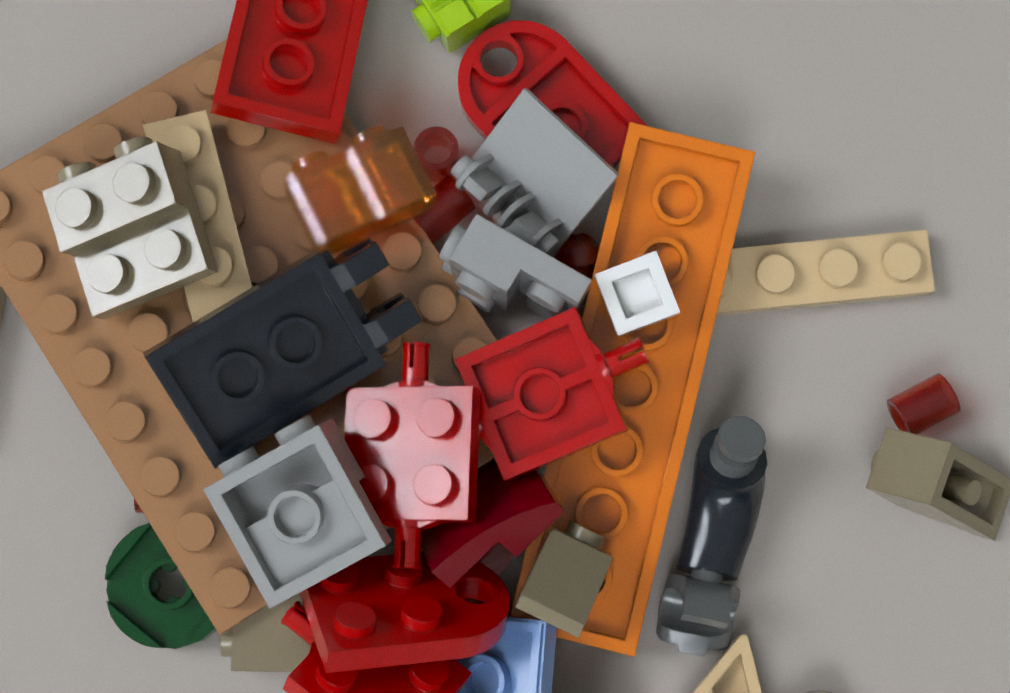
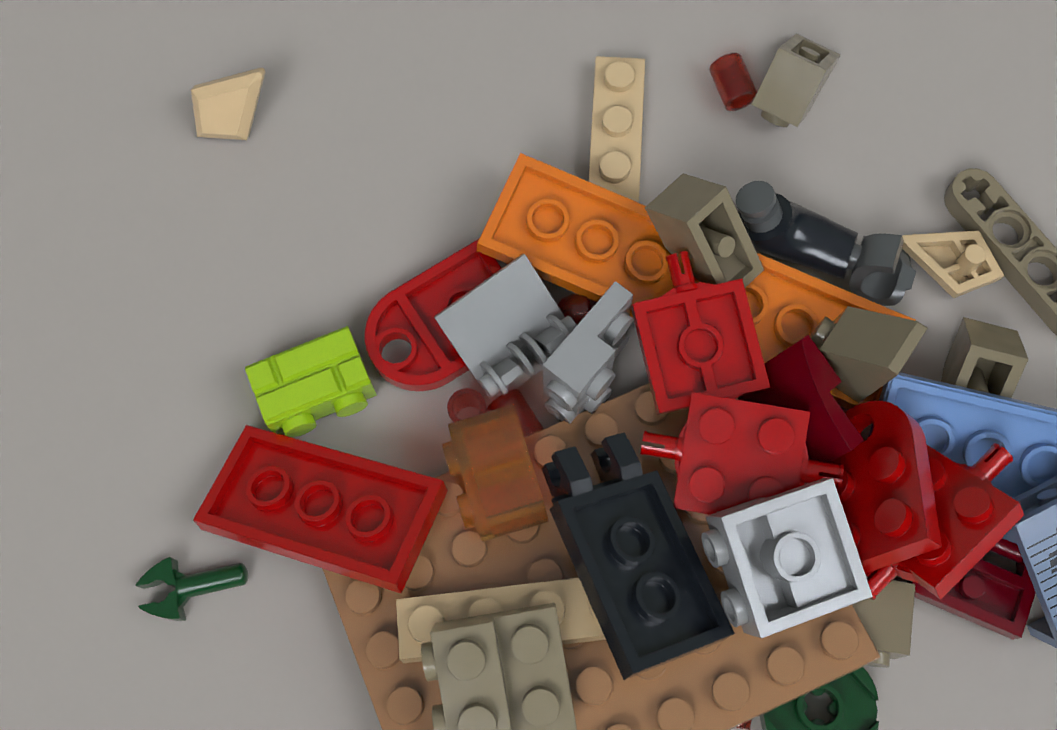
camera: 80 degrees left, 10 degrees down
white plate [594,251,680,337] -> none
none -> dark tan slope [645,173,764,288]

